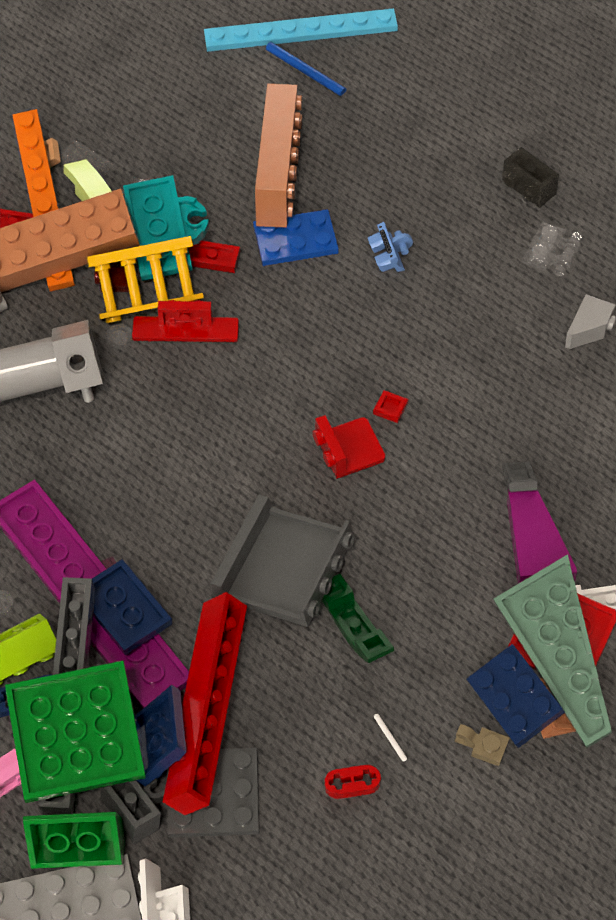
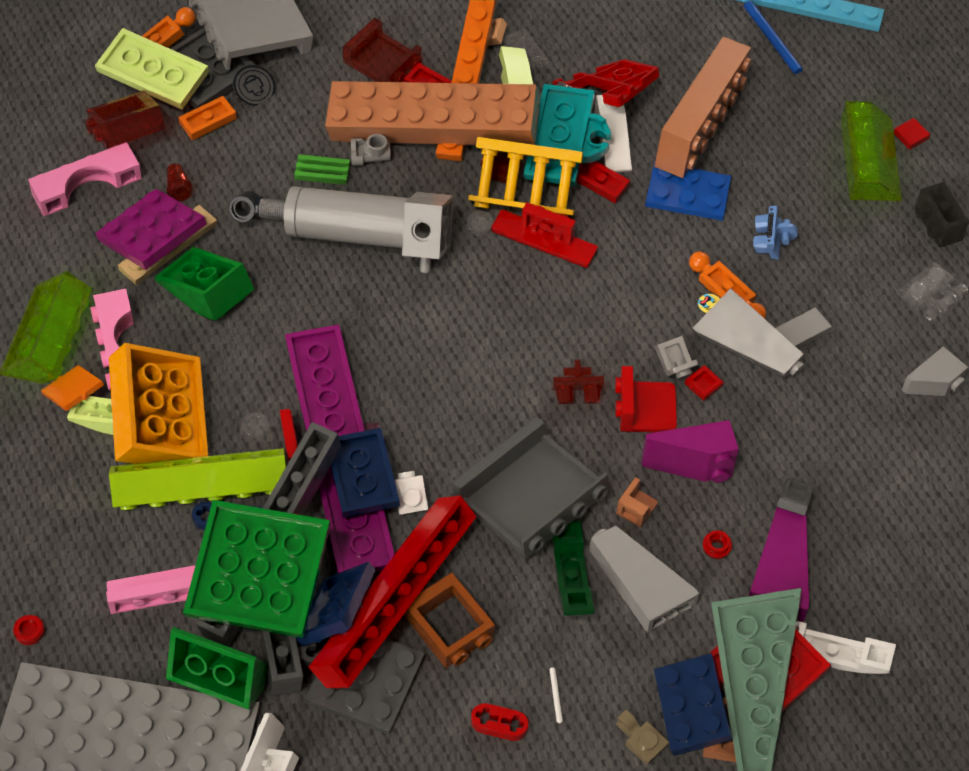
camera: 20 degrees right, 0 degrees up
none -> red tile [280,409,298,463]
none -> white bracket [395,471,428,515]
none -> dark orange window [404,573,495,668]
none -> clear red hips [552,359,604,404]
none -> red wing [553,59,660,107]
none -> light grey slope [589,525,699,633]
none -> white slope [594,95,632,172]
none -> nougat panel [616,477,658,528]
none -> magenta slope [641,420,739,483]
none -> light grey bracket [654,336,698,379]
none -> orange plate [689,251,766,319]
none -> light grey slope [693,288,805,379]
none -> tile [696,293,721,317]
none -> red plate [702,530,732,559]
none -> light grey tile [775,307,832,348]
none -> clear neon green slope [841,101,902,201]
none -> red tile [893,118,930,150]

